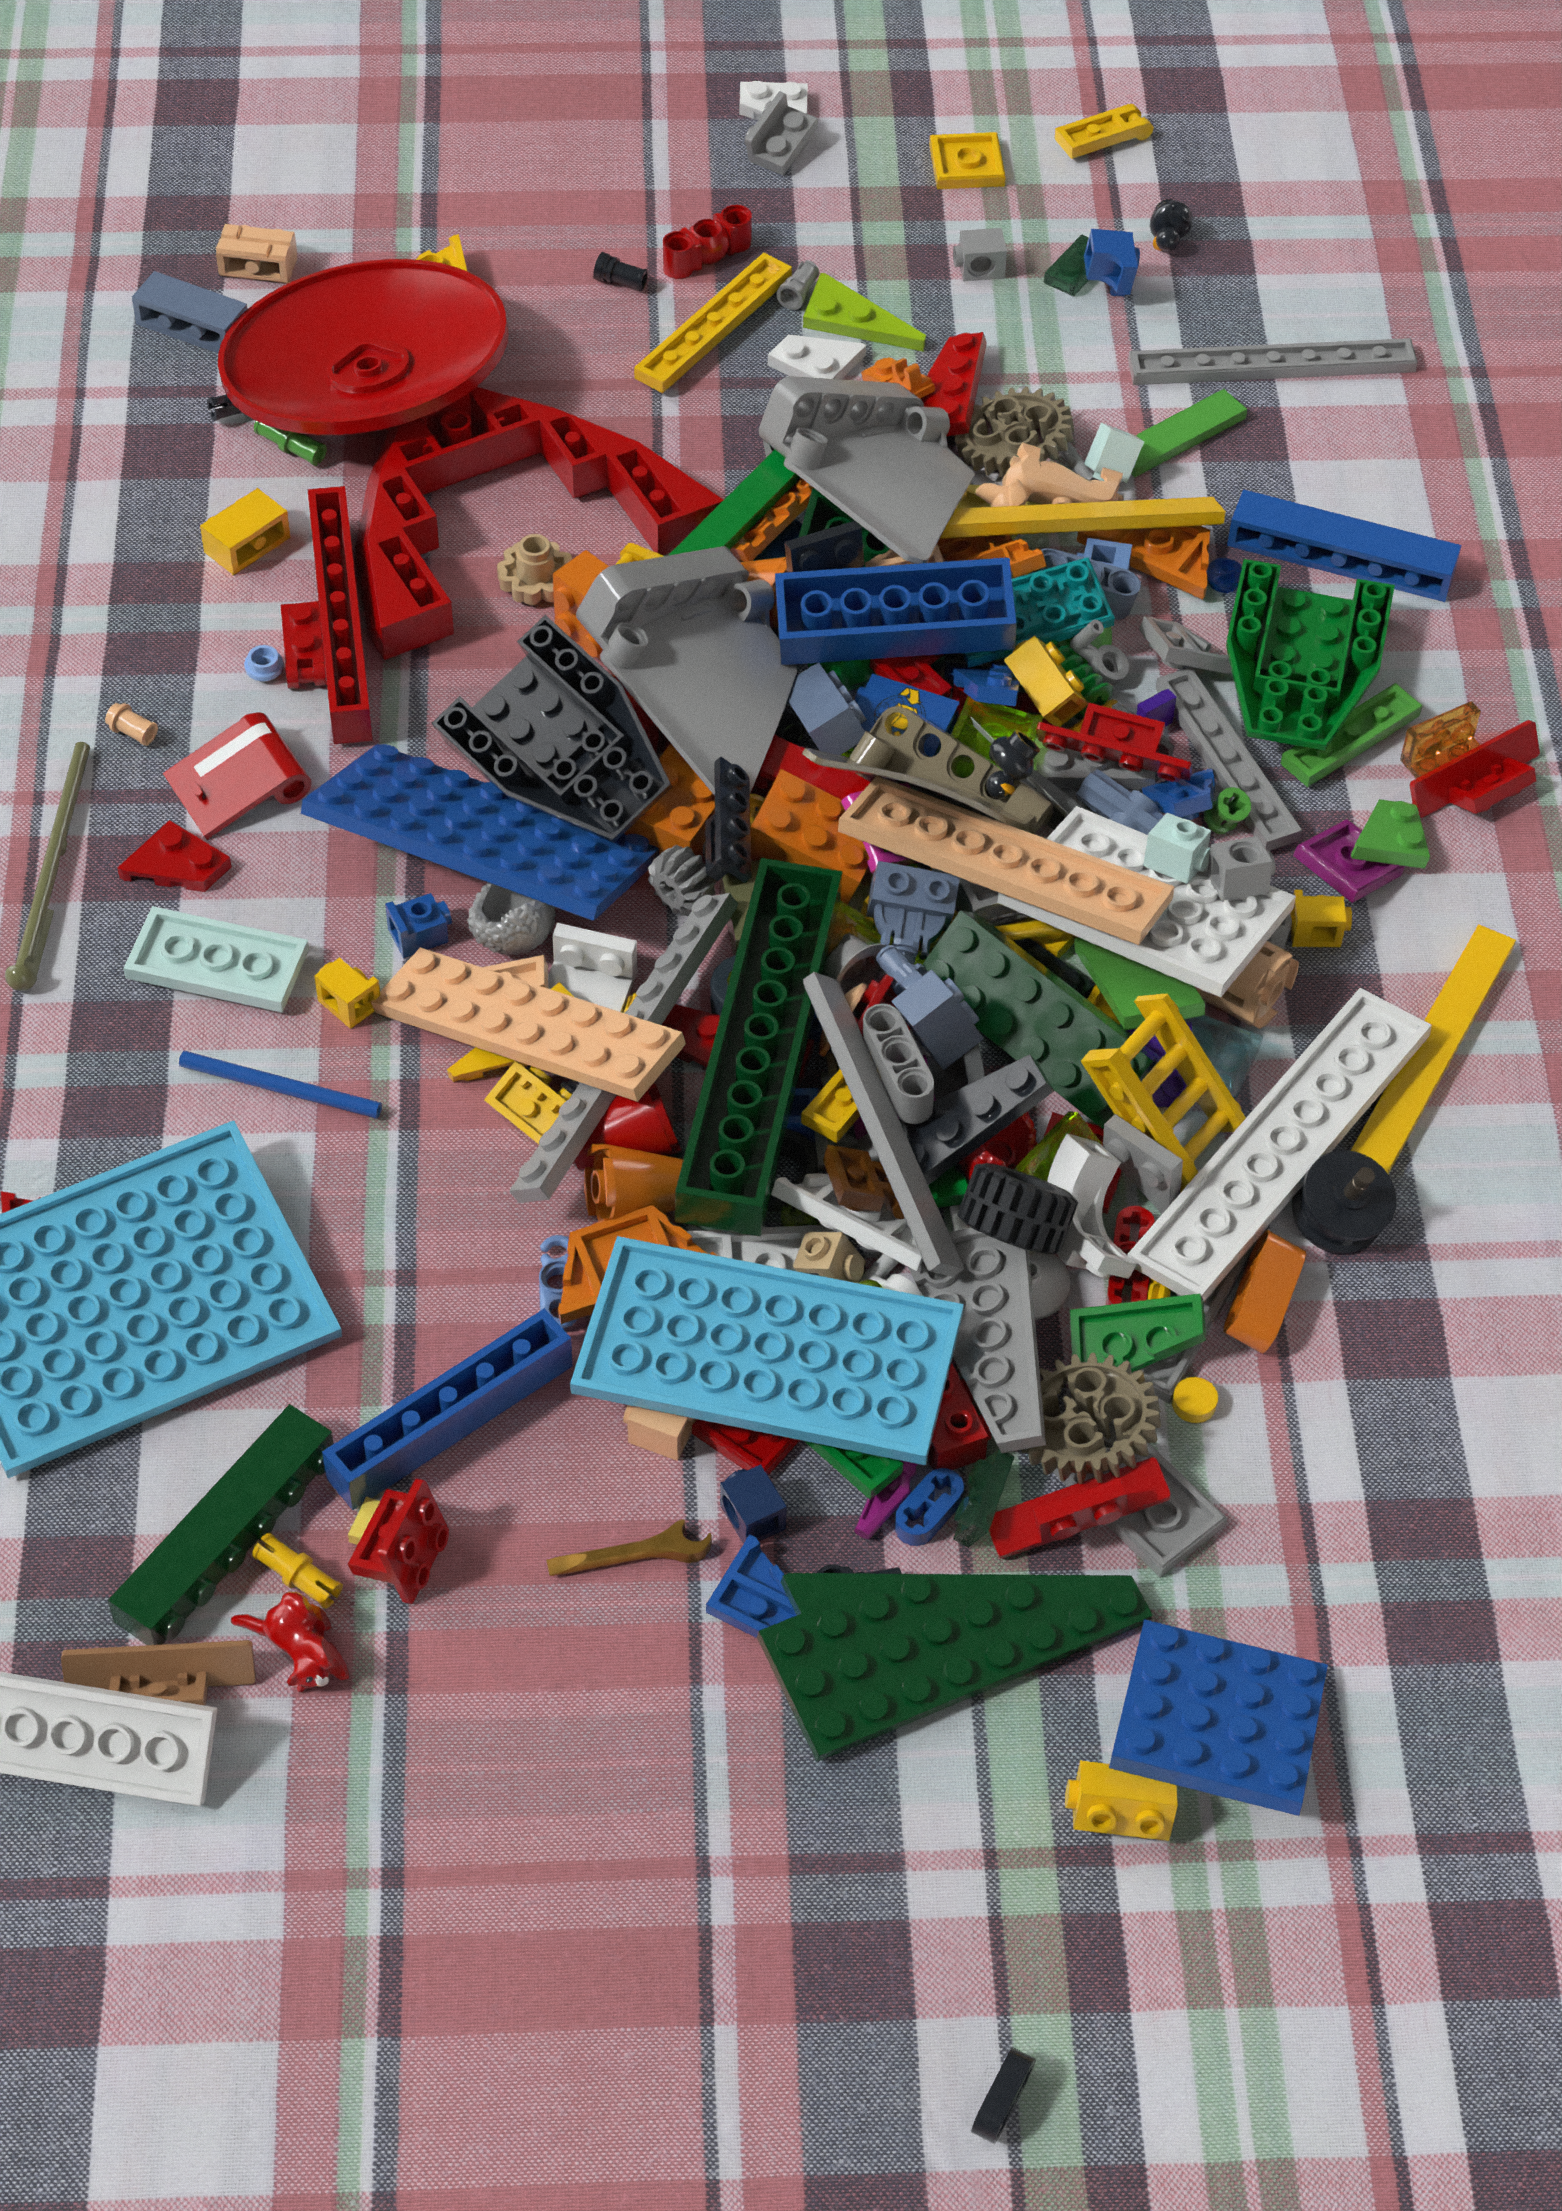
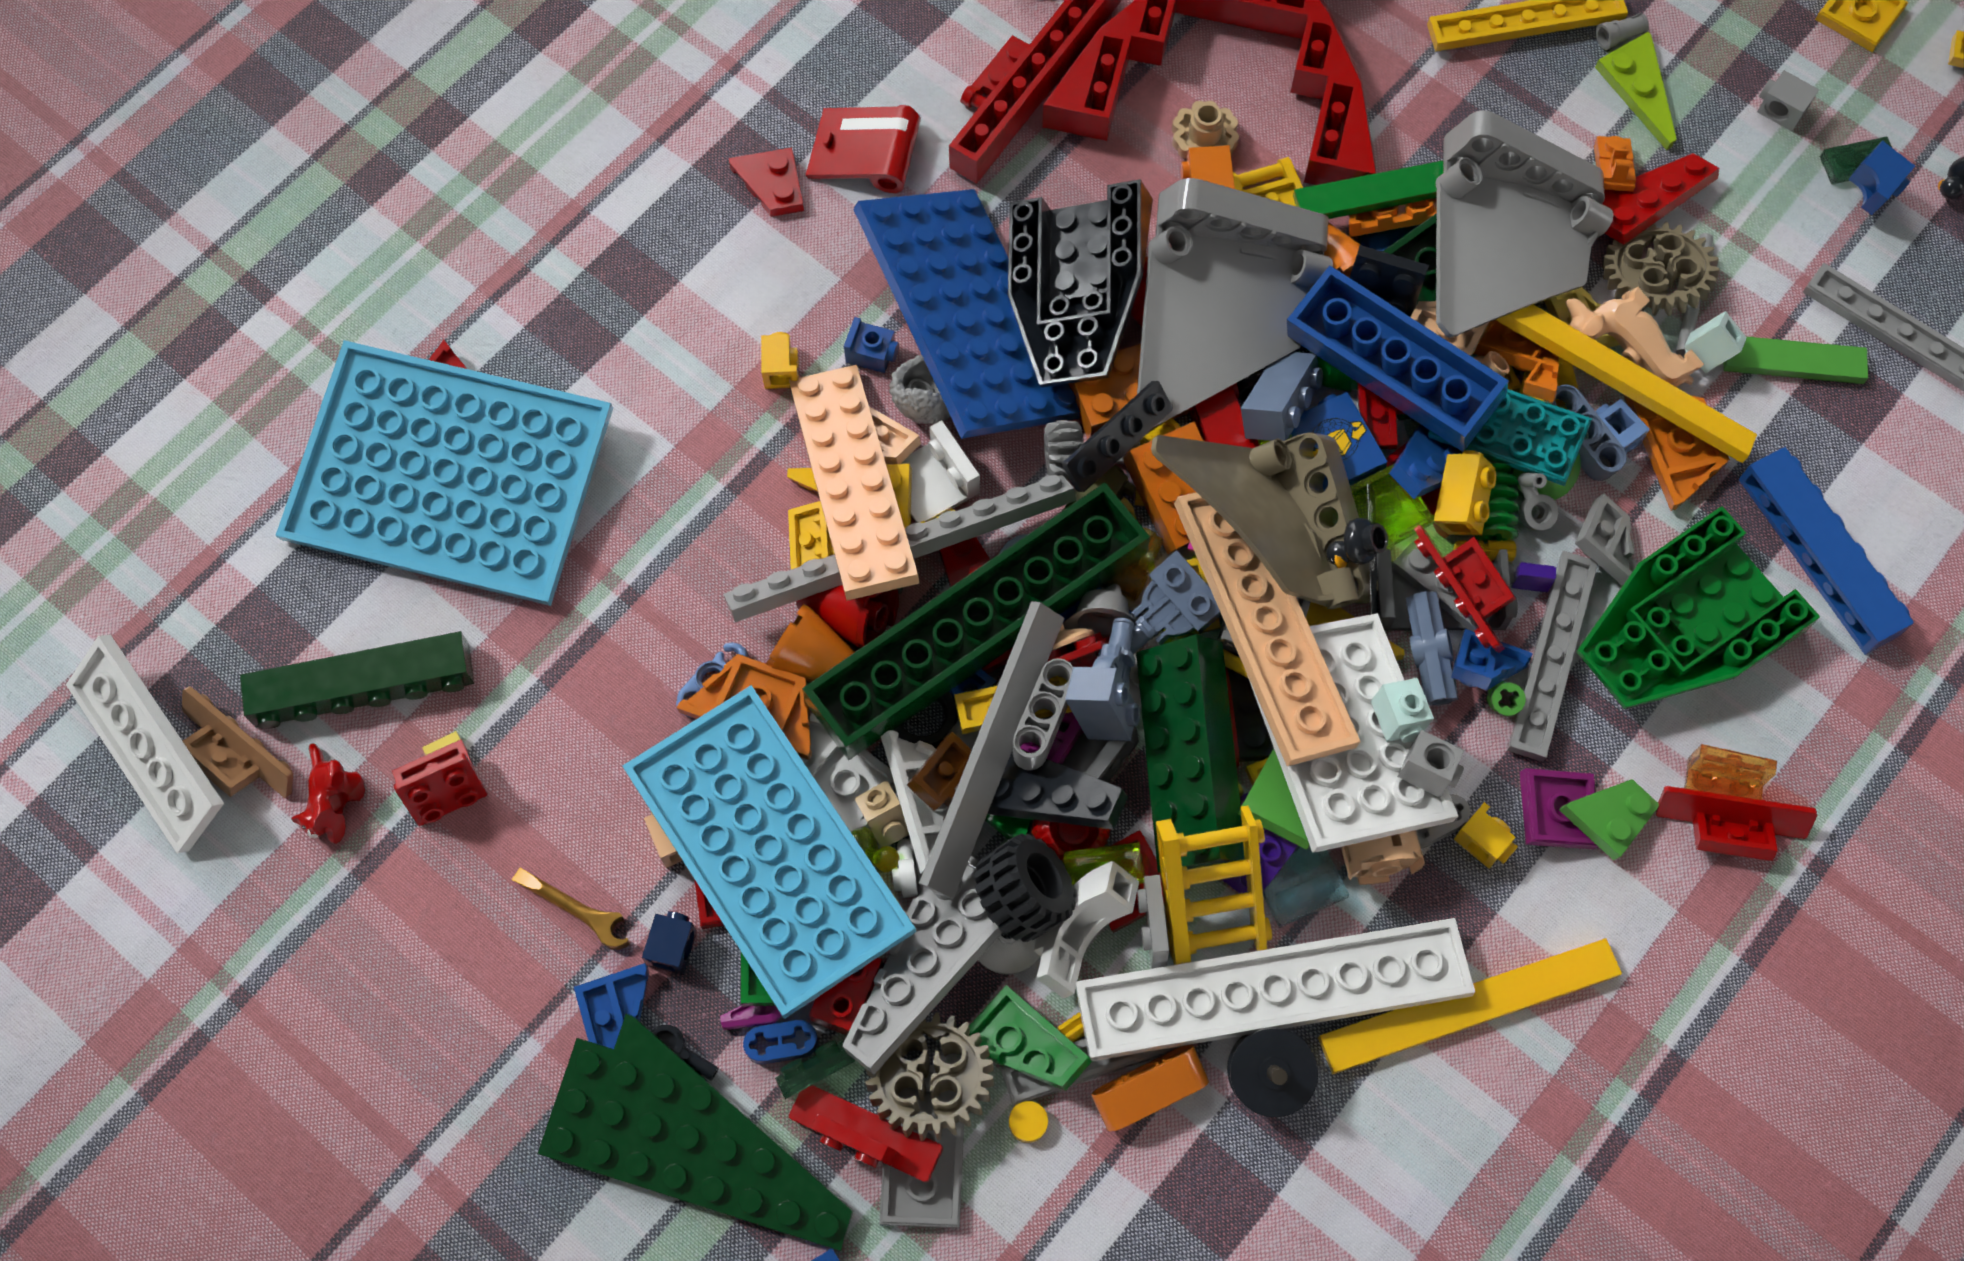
camera: 45 degrees right, 15 degrees up
olive bar [5,742,90,991] -> none
light nougat pin [105,703,158,746] -> none
light aqua plate [123,906,309,1013] -> none
blue piece [179,1050,382,1119] -> none
light blue plate [244,645,284,681] -> none
yellow pin [252,1532,343,1609] -> none
blue brick [322,1308,573,1510] -> none
white wing [768,335,866,380] -> none
red beam [1106,1206,1155,1305] -> none
clear blue plate [1206,558,1242,593] -> none
bright green plate [1280,683,1422,787] -> none

